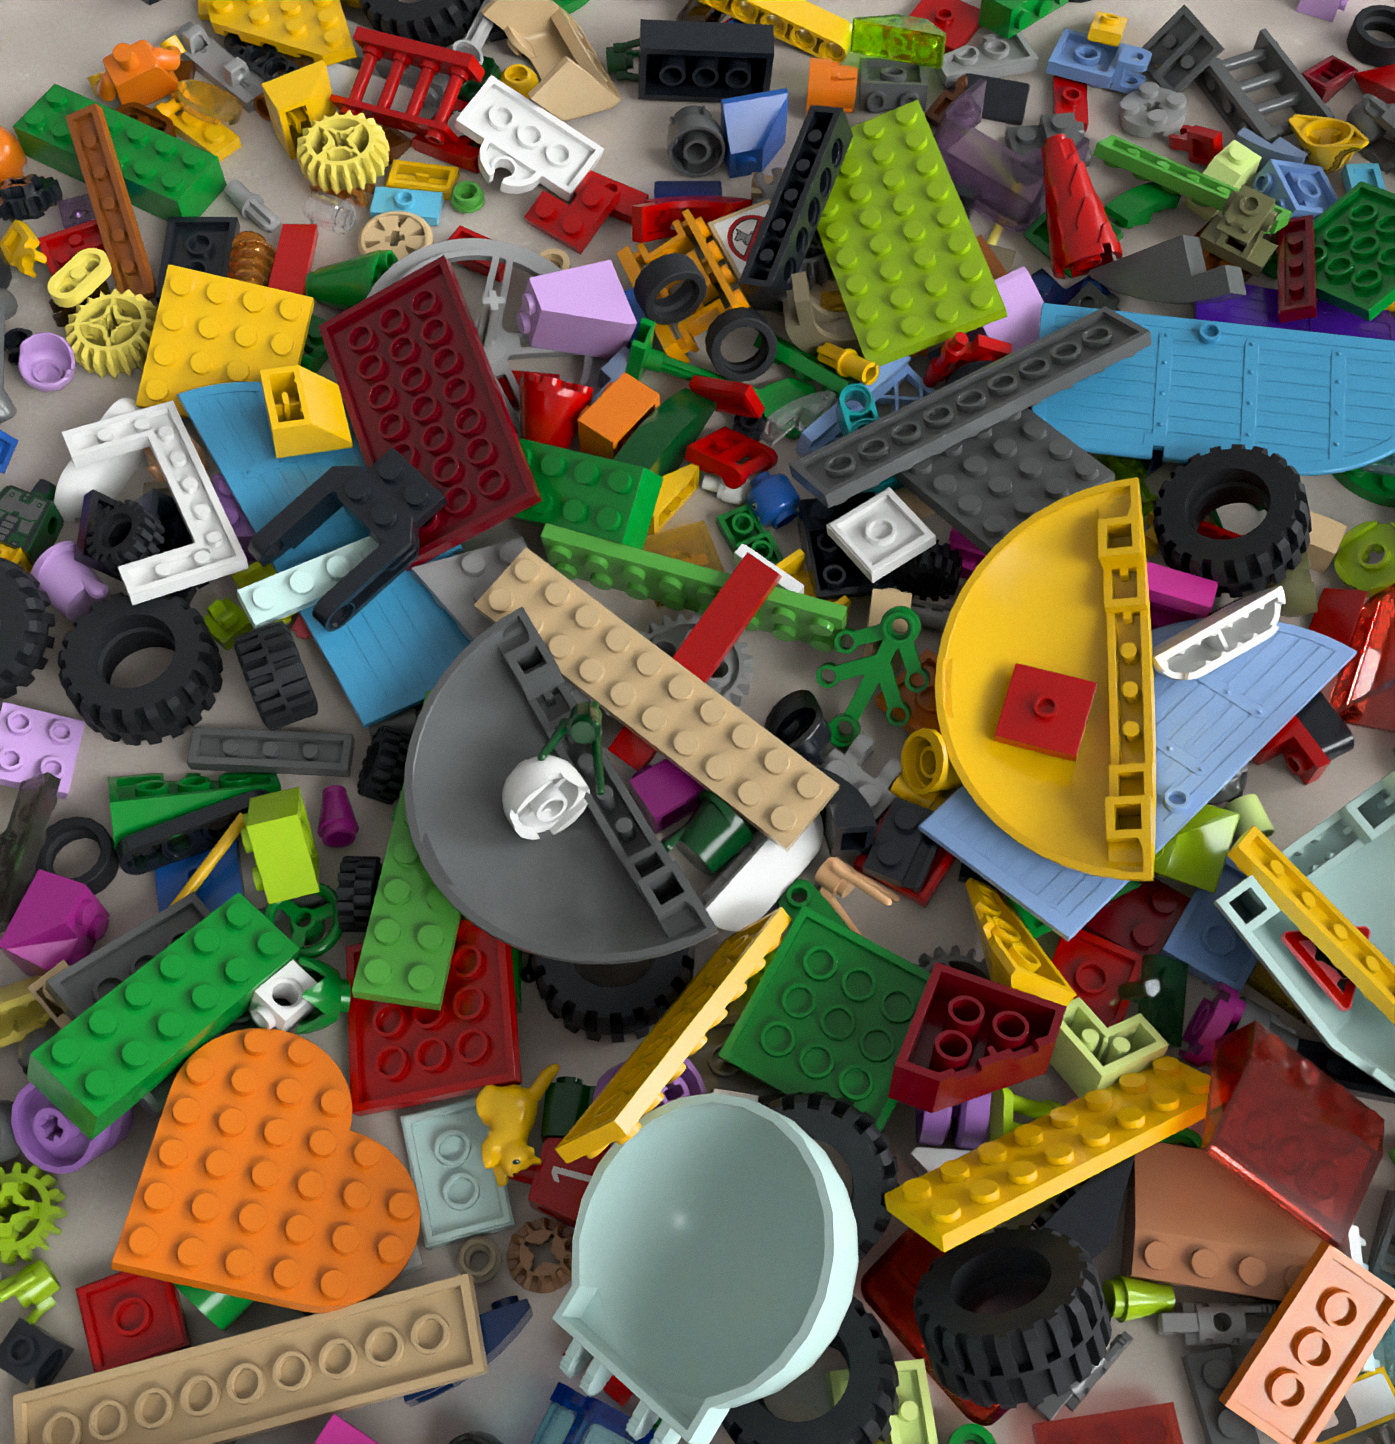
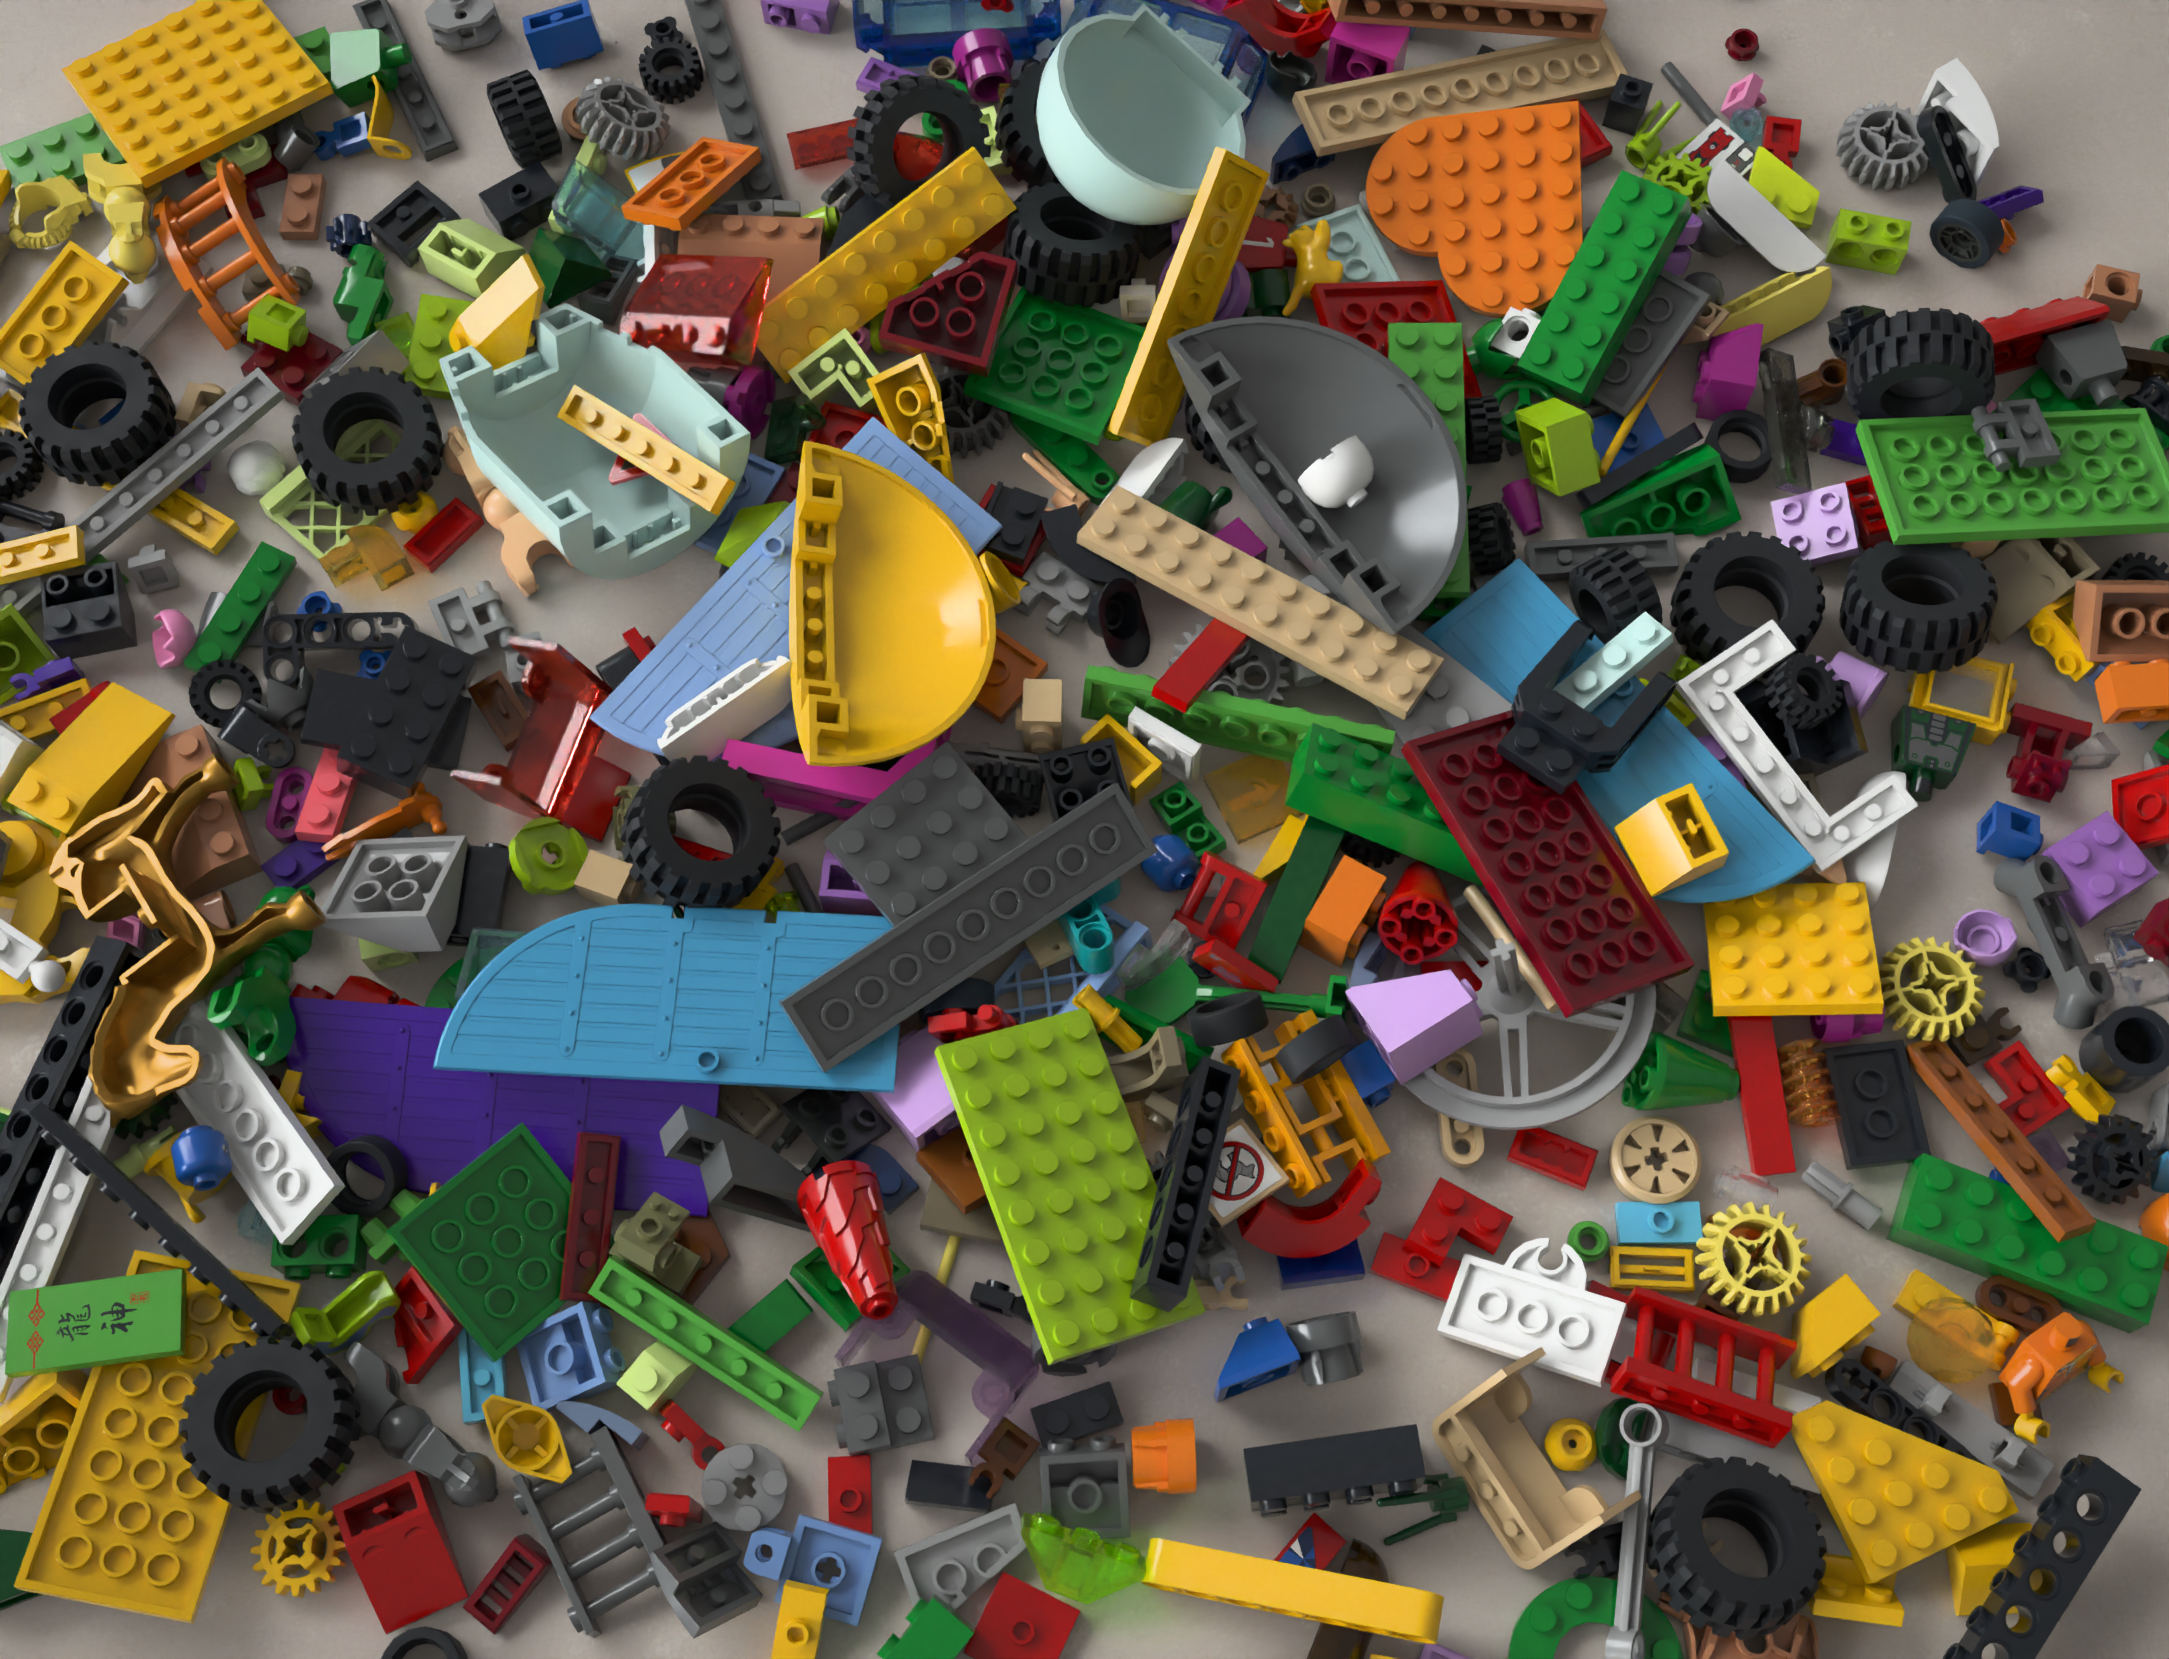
camera: 175 degrees right, 5 degrees up
light yellow plate [47,248,112,308] -> none
dark green plant [537,701,605,795] -> none
green plant [816,606,930,747] -> none
white plate [826,487,936,583] -> none
red plate [994,663,1097,762] -> none
yellowish green beam [1223,794,1275,840] -> none
none -> red plate [645,1492,703,1527]

